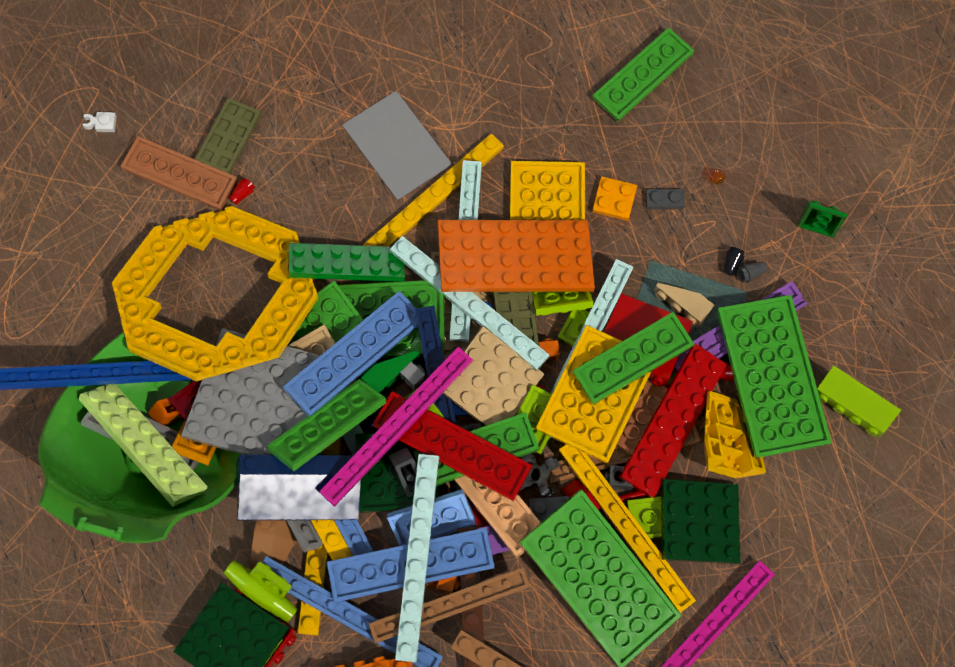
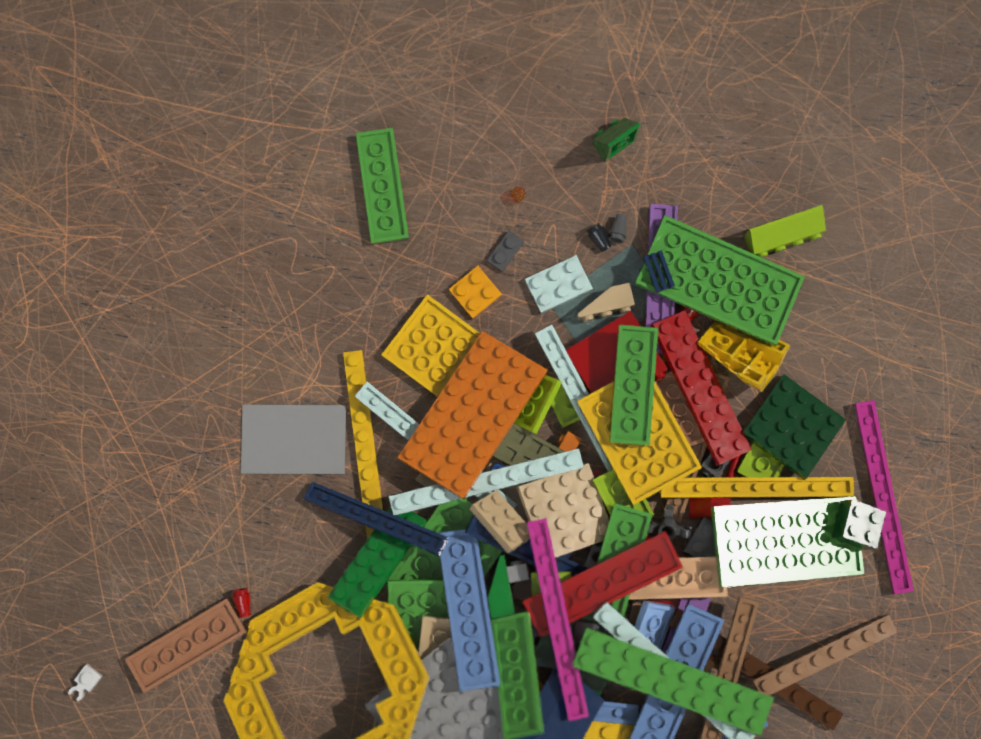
camera: 55 degrees left, 10 degrees up
olive plate [195,98,262,174] -> none
none -> dark blue plate [303,481,449,557]
none -> tan plate [470,490,530,553]
none -> light aqua plate [525,255,593,314]
none -> bright green plate [572,628,774,736]
none -> dark blue tile [643,250,675,293]
none -> brick [832,499,886,550]

